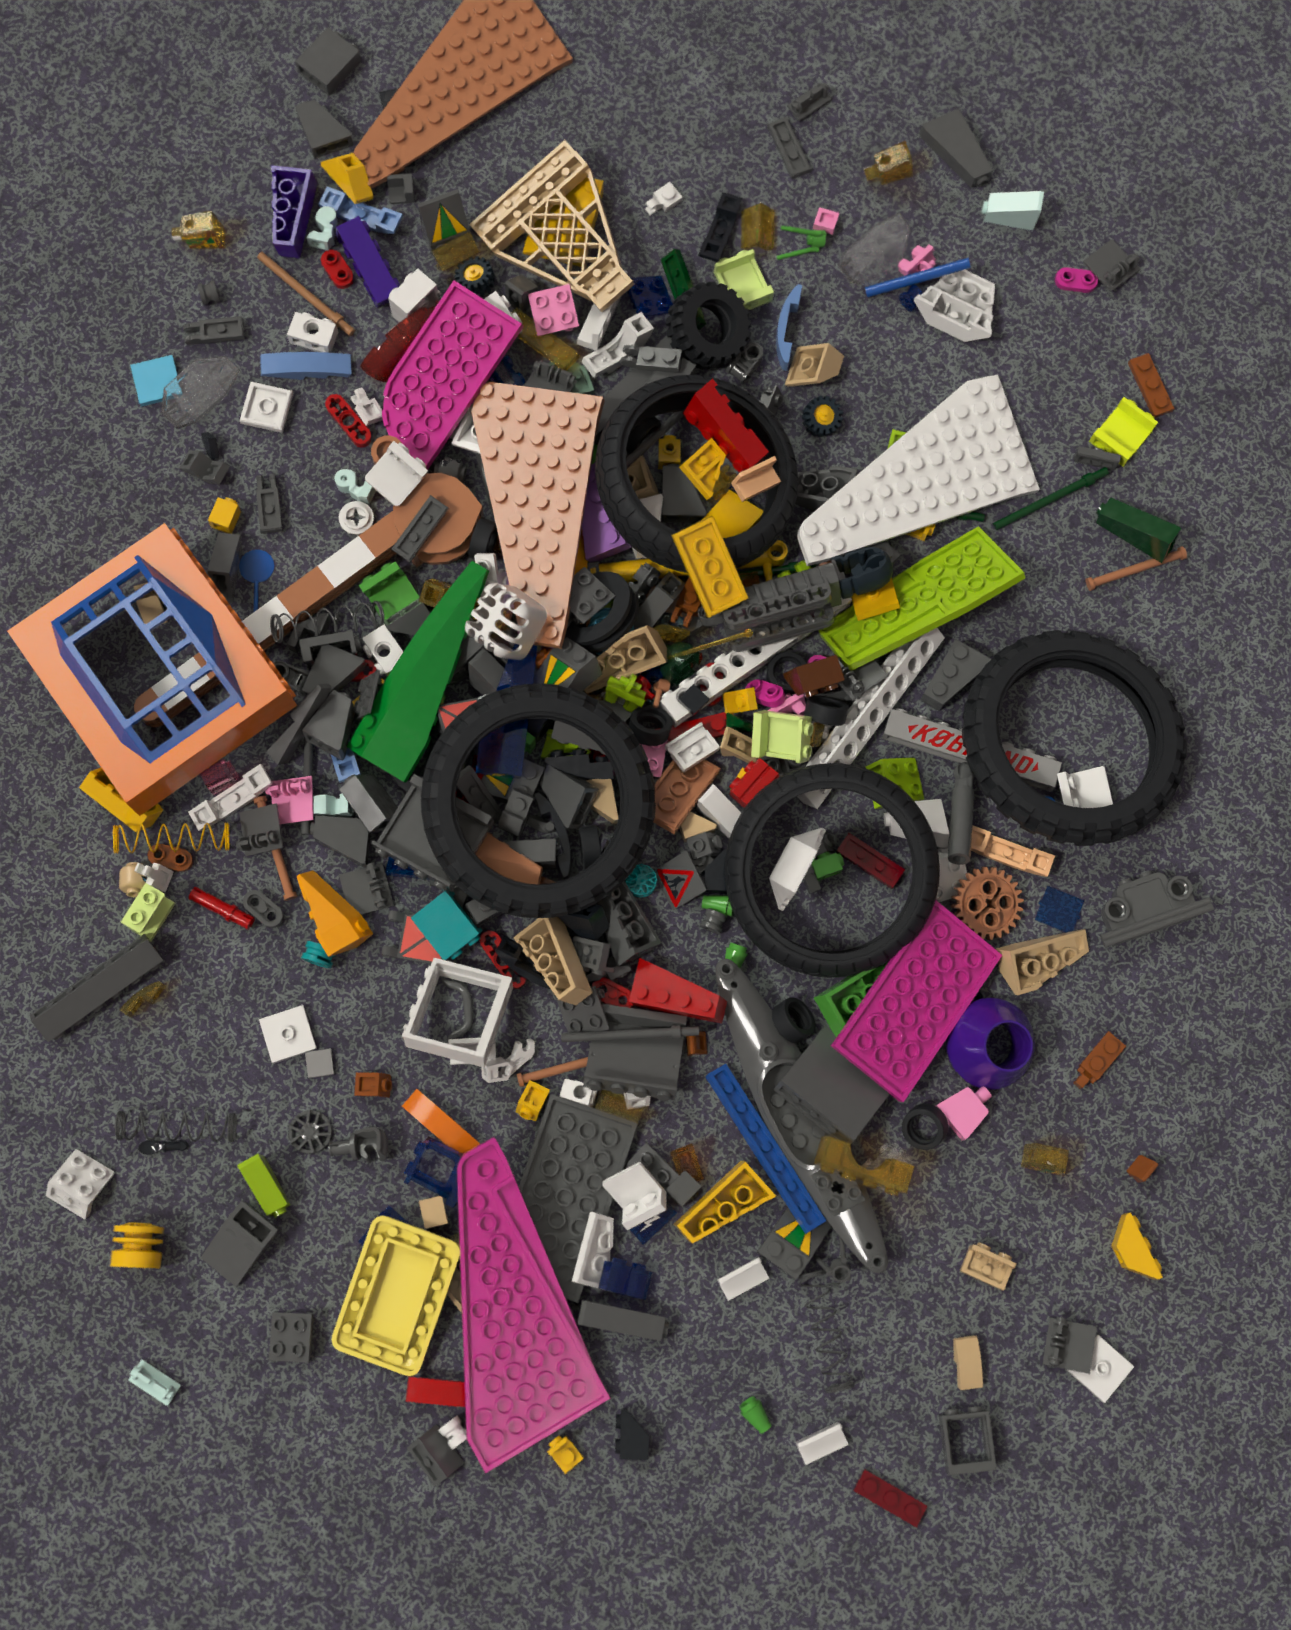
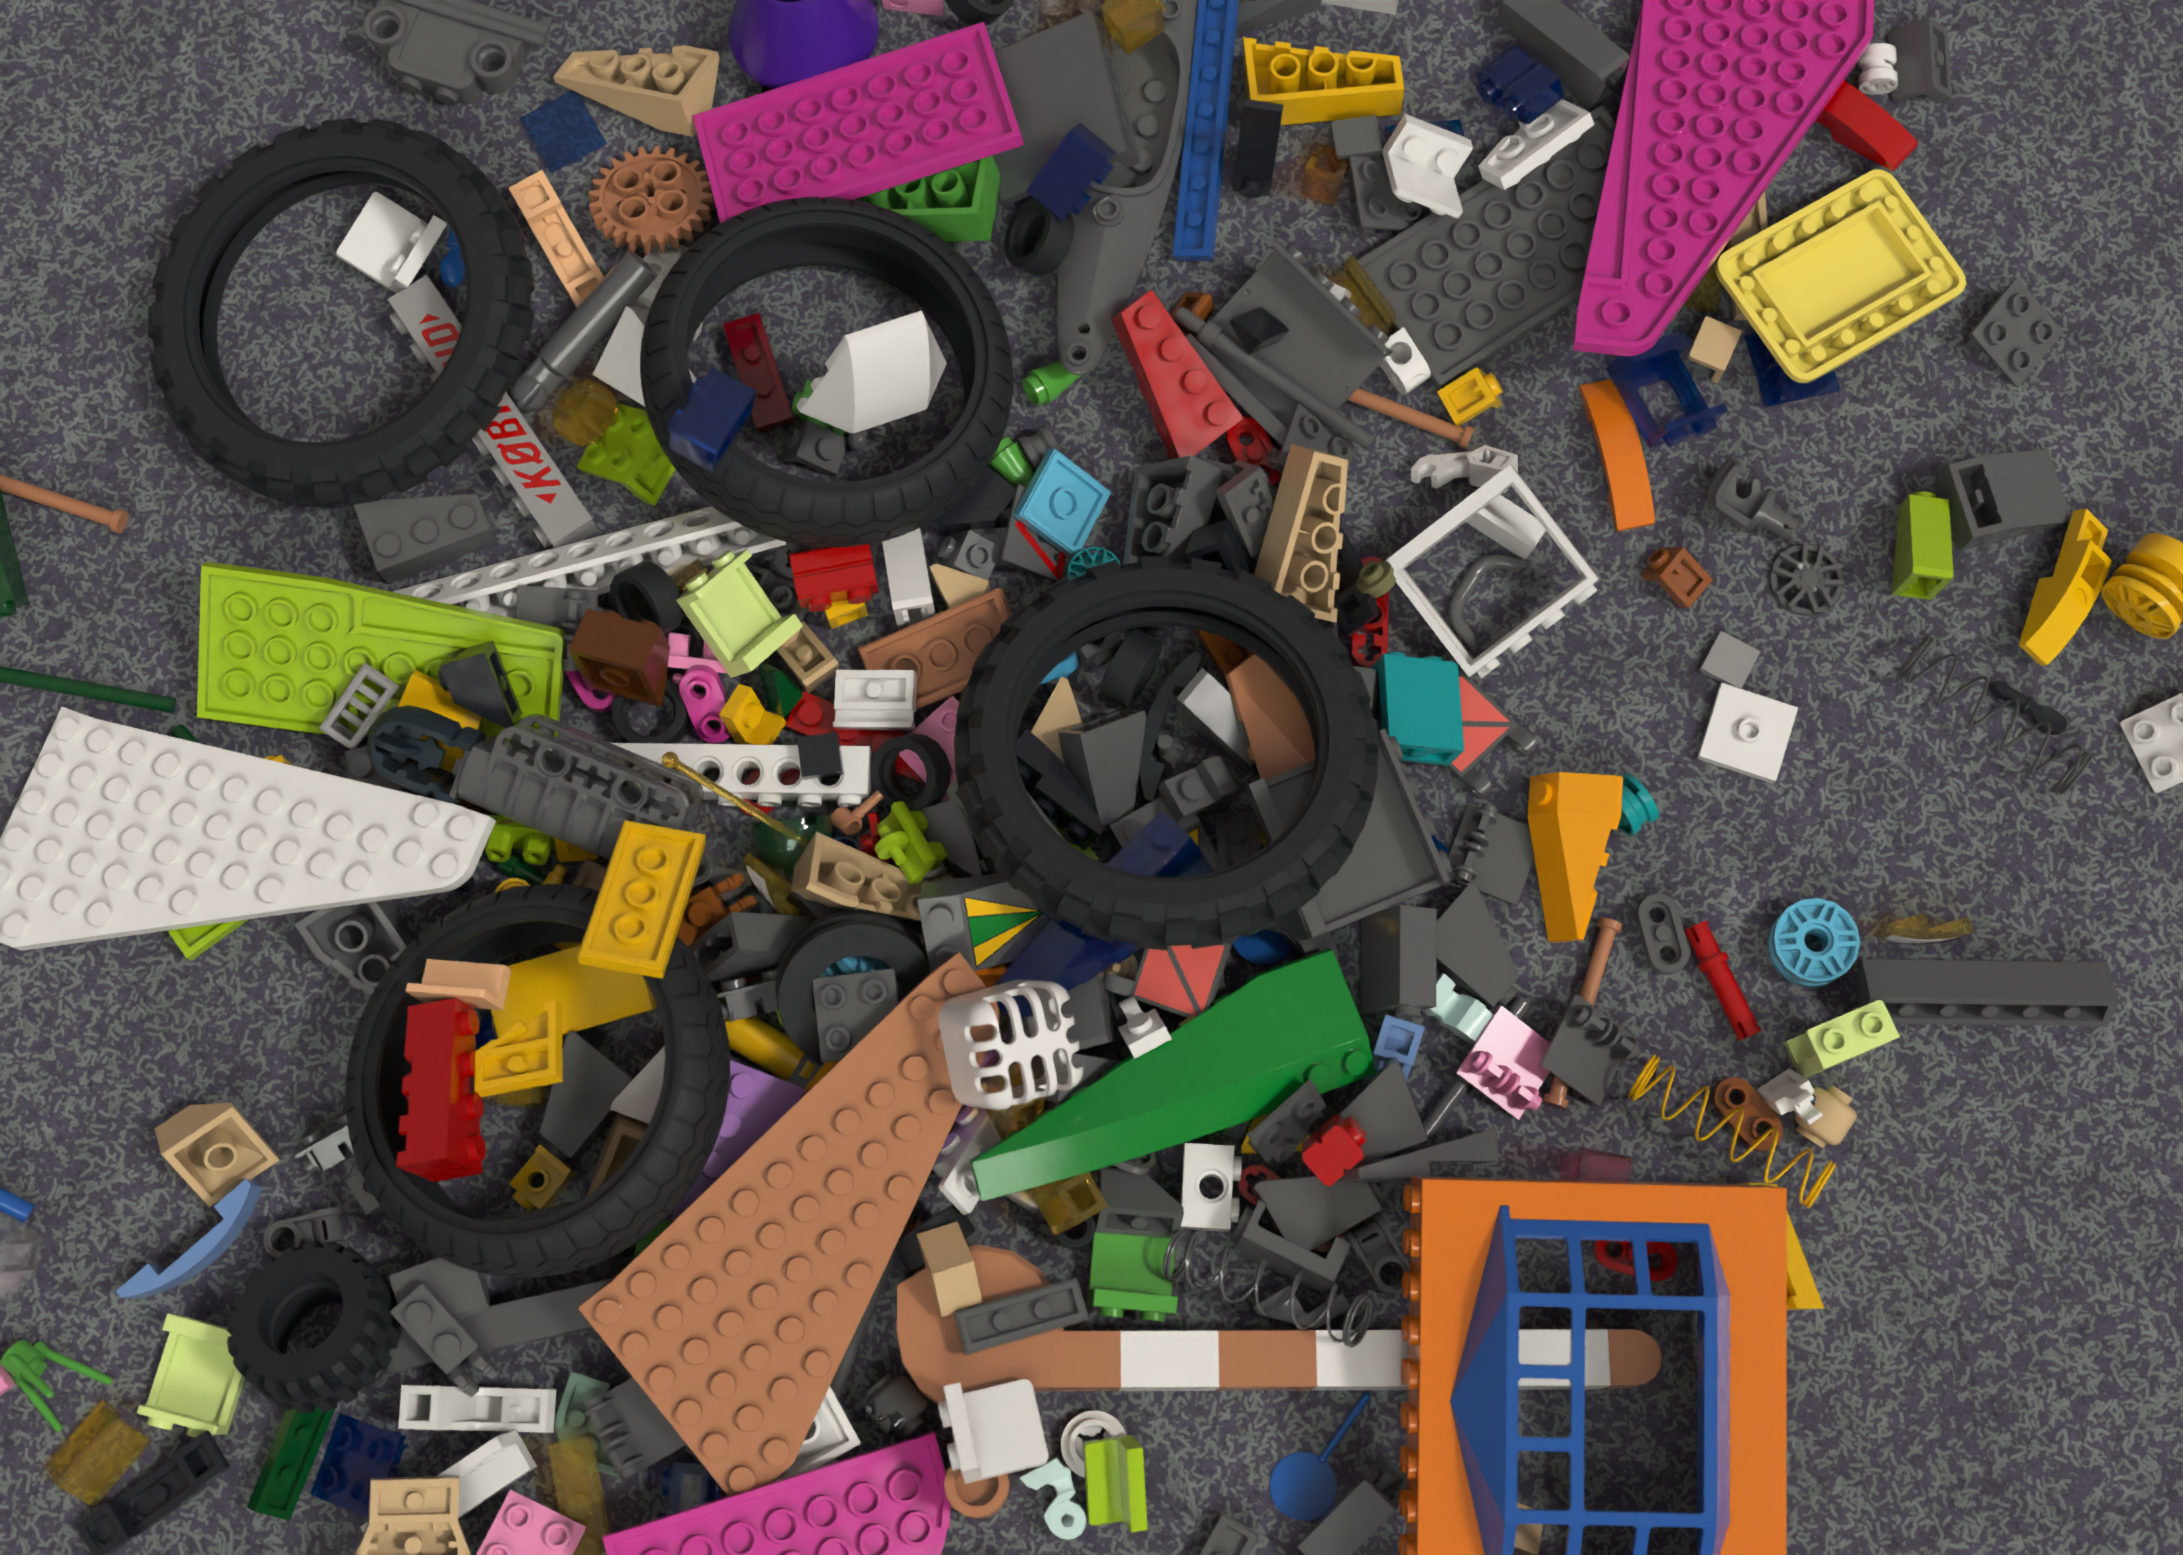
camera: 135 degrees left, 0 degrees up
white slope [188,764,273,831] -> none
black wheel [801,395,843,437] -> none
none -> light grey slope [319,663,400,750]
none -> black slope [438,640,522,728]
none -> clear yellow gear [550,378,619,447]
none -> clear blue brick [667,367,756,472]
none -> tan slope [916,1222,983,1317]
none -> medium azure tile [1013,448,1111,558]
none -> clear blue brick [1026,123,1117,220]
none -> lime panel [1083,1435,1148,1533]
none -> white plate [1118,995,1172,1059]
none -> black slope [1230,307,1289,355]
none -> black slope [1232,99,1283,198]
none -> red brick [1302,1114,1367,1187]
none -> olive plate [1357,561,1396,598]
none -> medium azure wheel [1767,898,1860,988]
none -> yellow slope [2019,508,2112,666]

